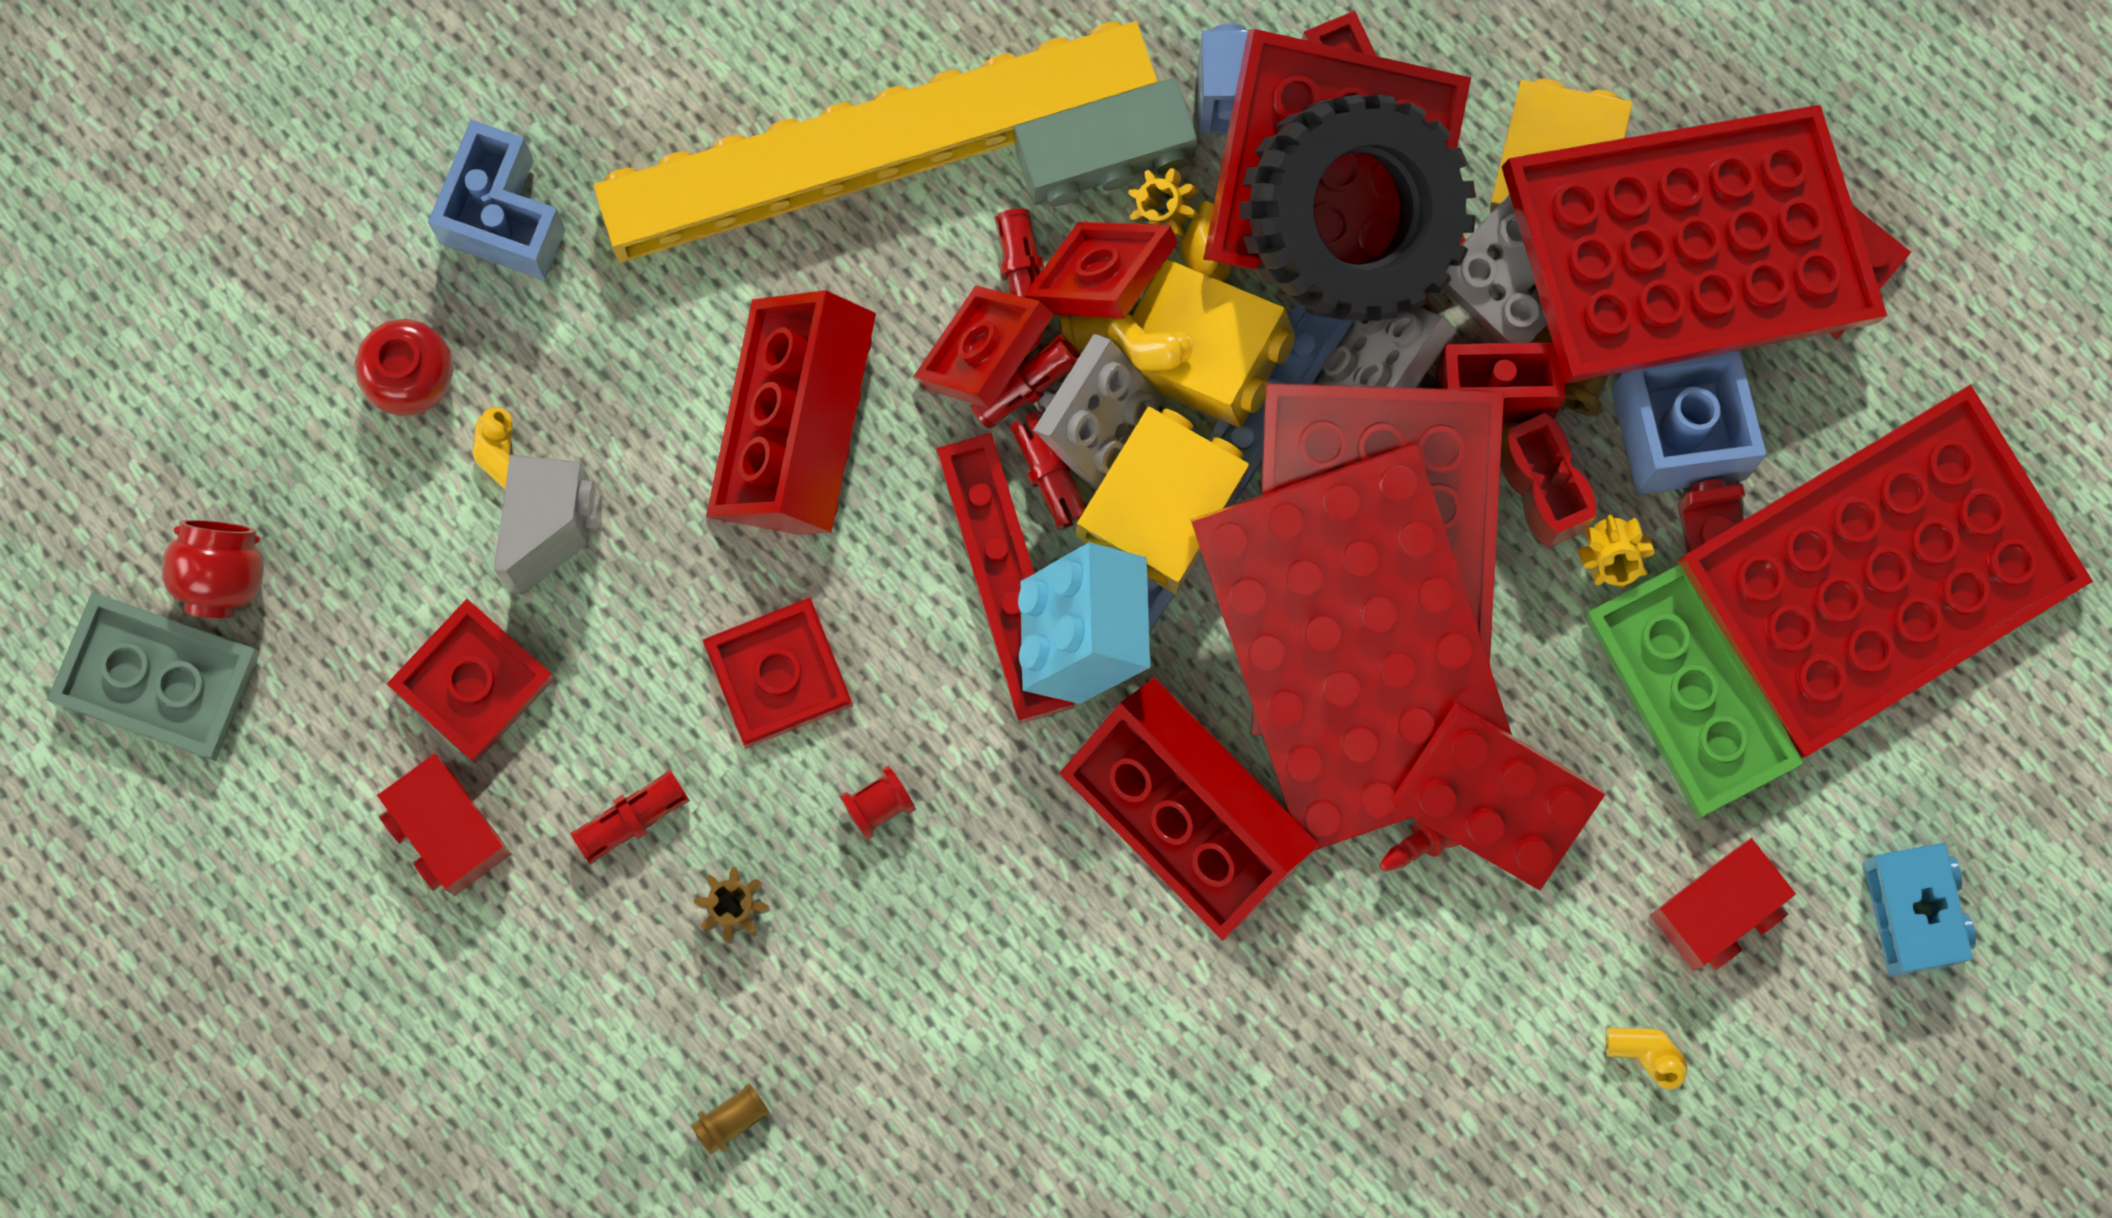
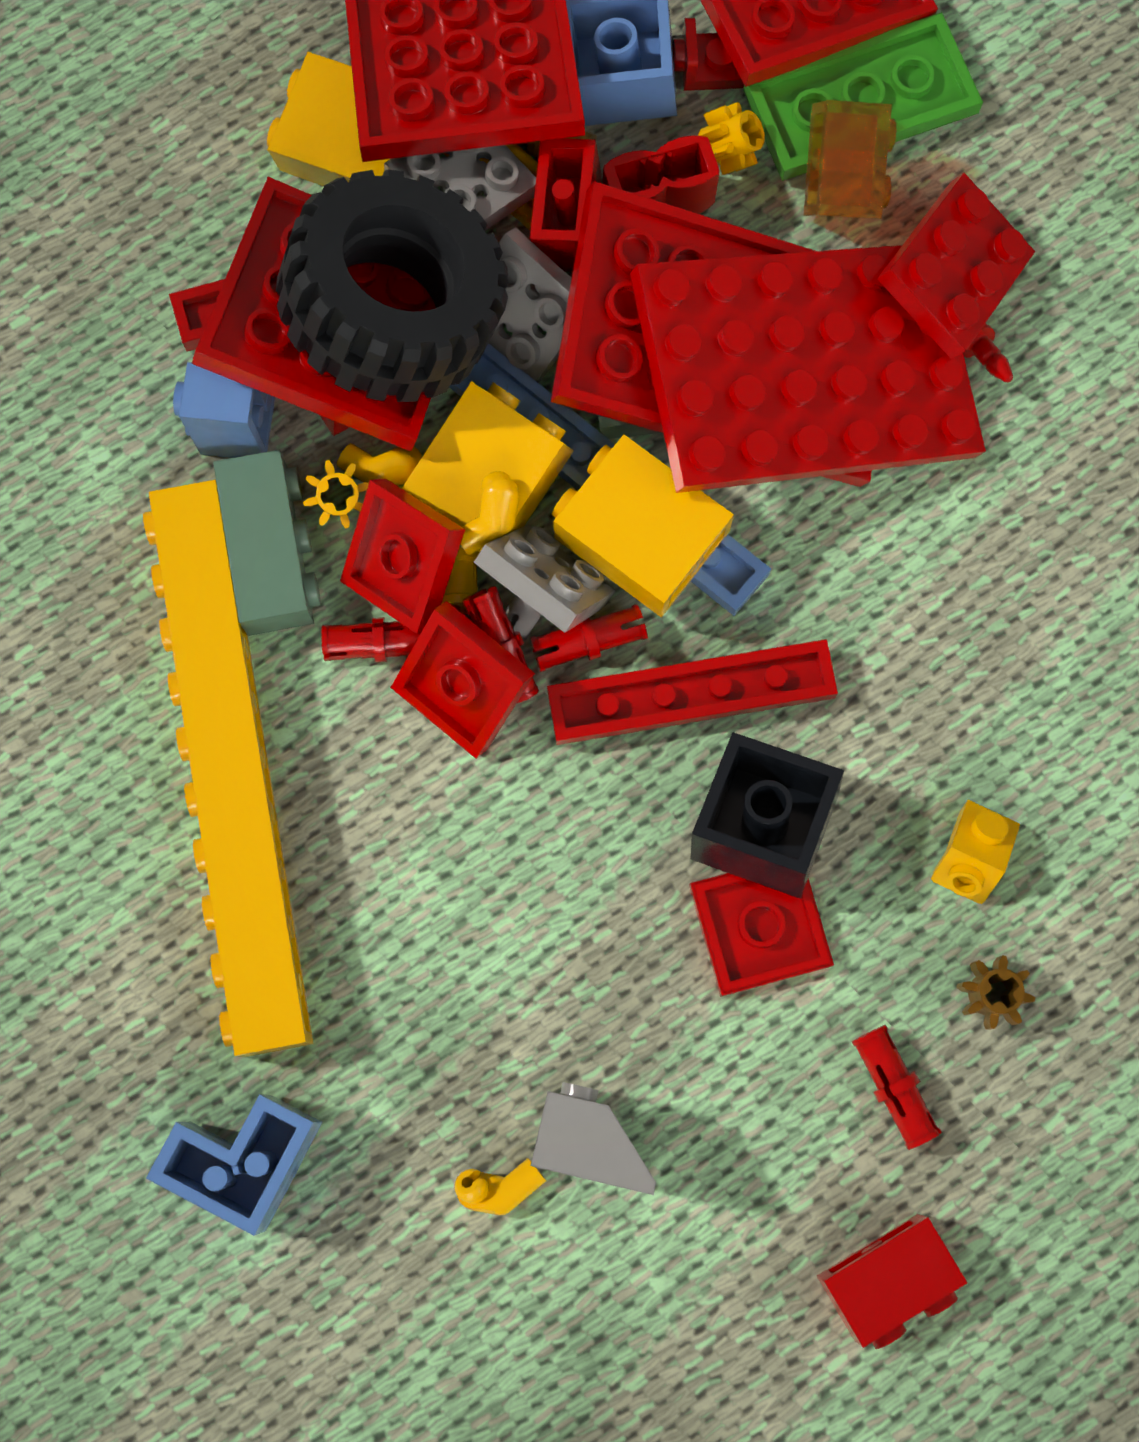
camera: 80 degrees left, 0 degrees up
red piece [354,318,454,417] -> none
red plate [387,599,555,764] -> none
red slope [706,290,876,534] -> none
red bush [839,765,916,841] -> none
medium azure brick [1018,542,1150,704] -> none
red slope [1059,677,1319,941] -> none
red brick [1650,837,1796,971] -> none
none -> black brick [690,732,844,899]
none -> clear orange brick [803,100,897,219]
none -> yellow bracket [931,800,1020,904]

